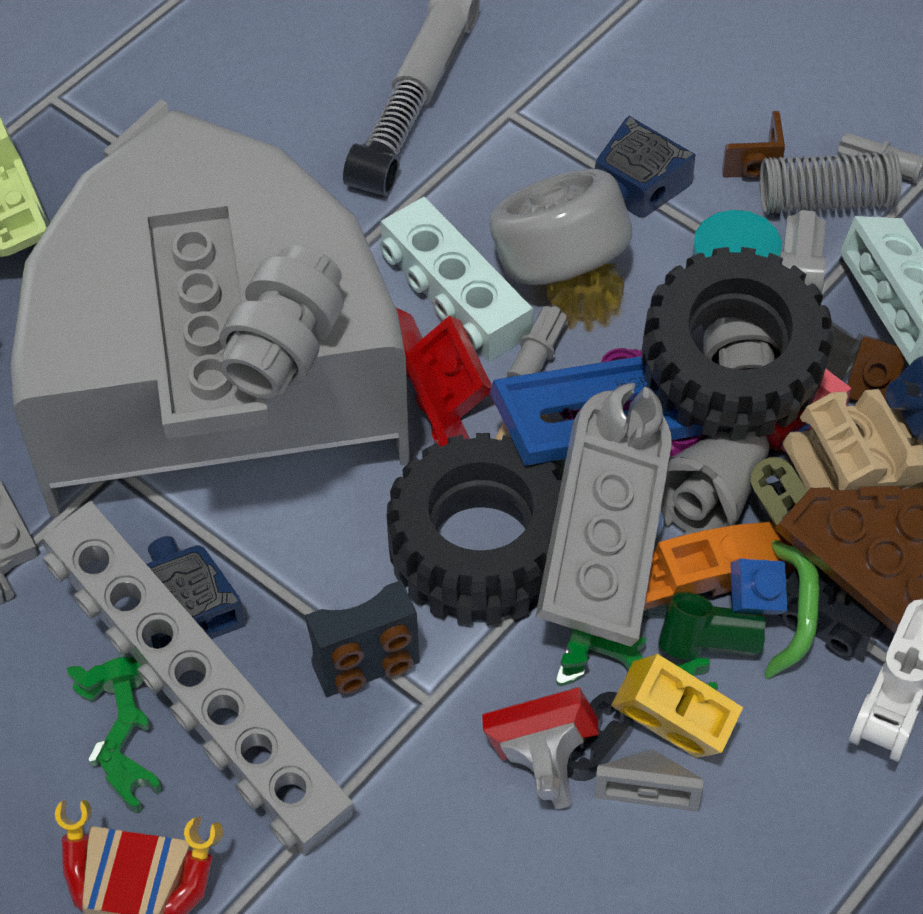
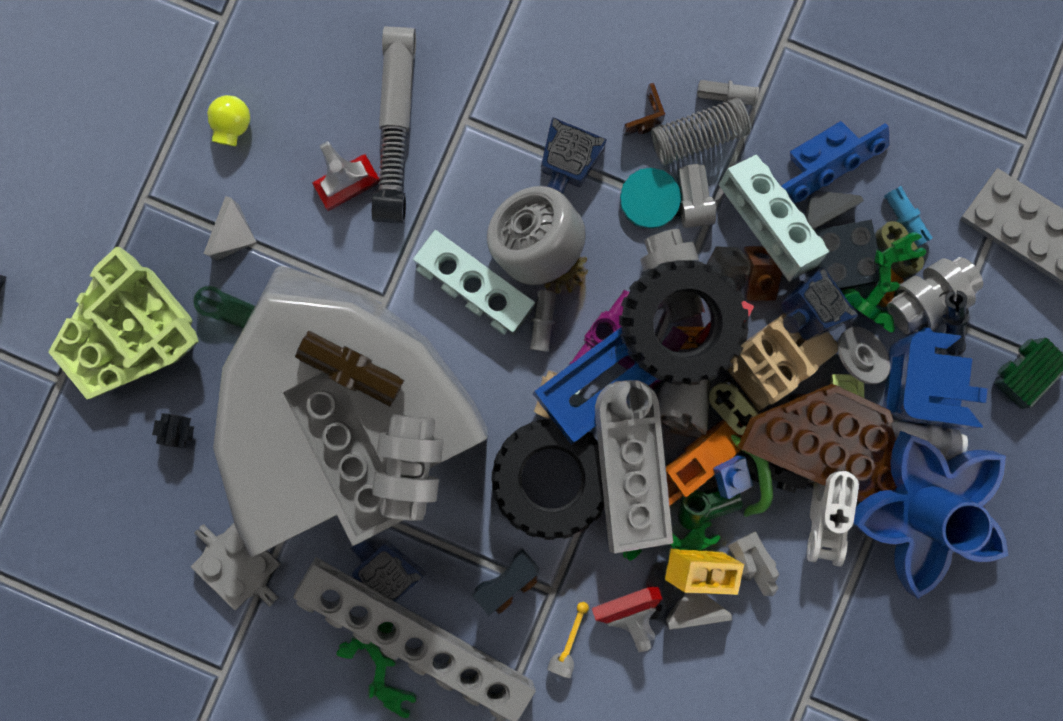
camera: 15 degrees left, 30 degrees up
red bracket [395,307,492,447] -> none
none -> neon yellow piece [207,95,250,147]
none -> dark brown piece [295,331,405,407]
none -> piece [312,141,380,211]
none -> hinge [547,602,589,679]
none -> light grey rock [727,531,779,596]

